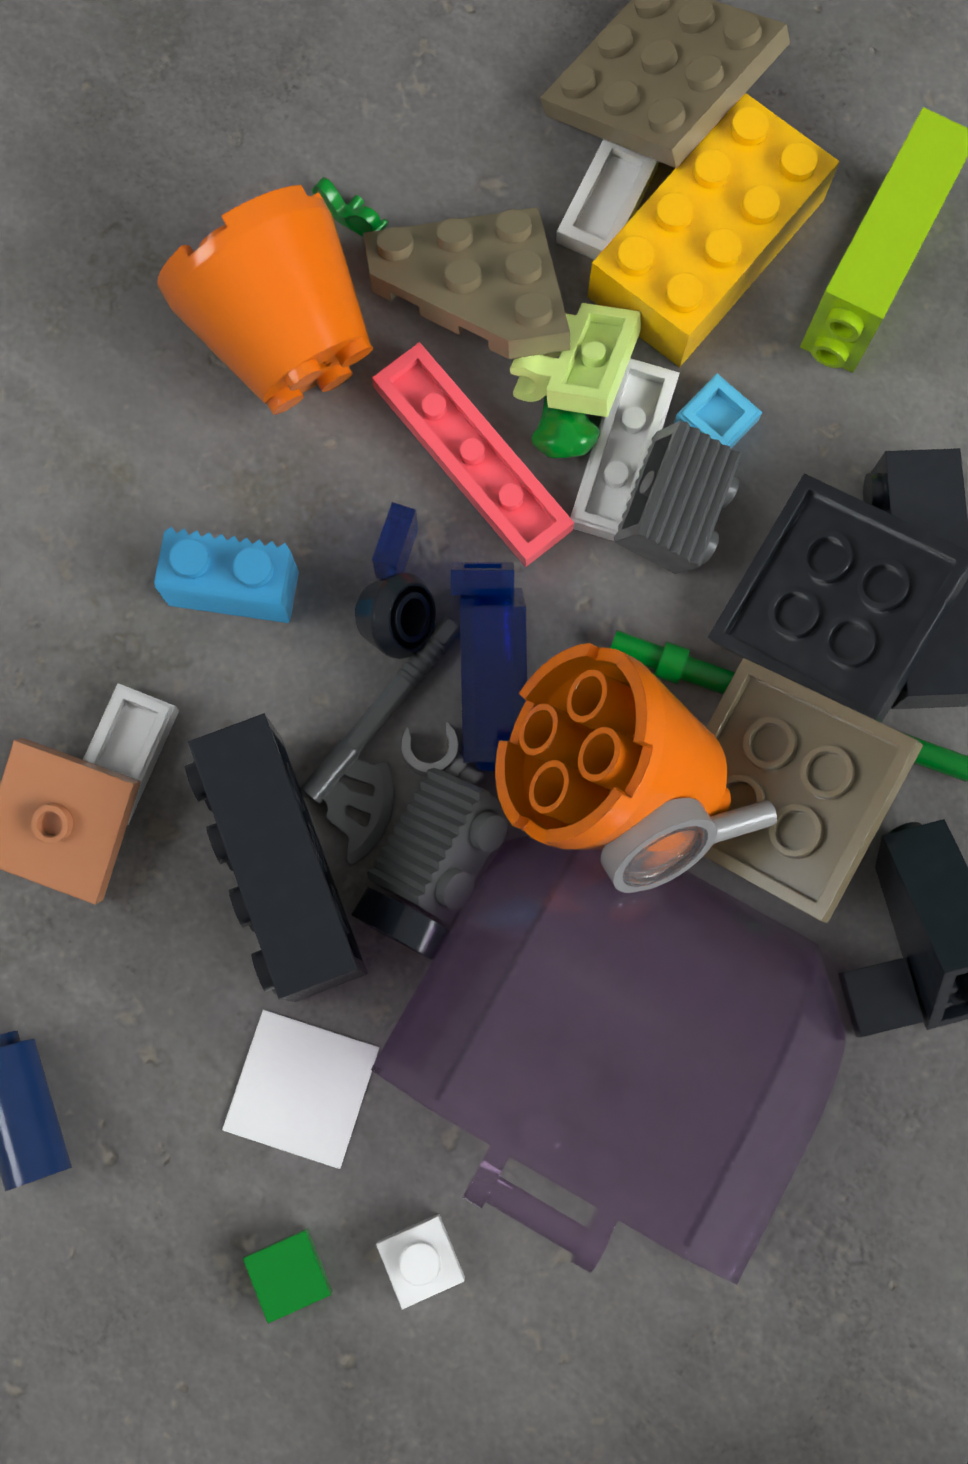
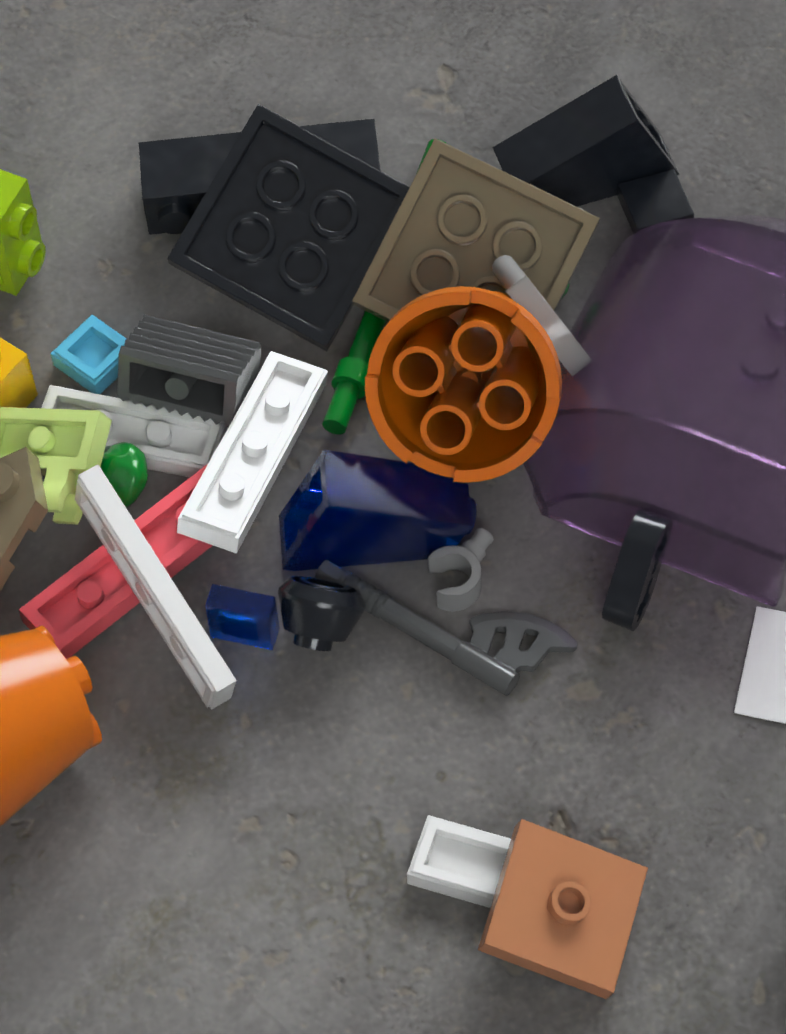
camera: 90 degrees left, 20 degrees down
dark azure brick [154,526,299,623] -> none
black brick [184,713,368,1002] -> none
dark grey brick [367,768,509,925] -> none
clear blue tile [451,562,514,596] -> none
none -> white tile [75,464,237,710]
none -> white tile [177,351,328,554]

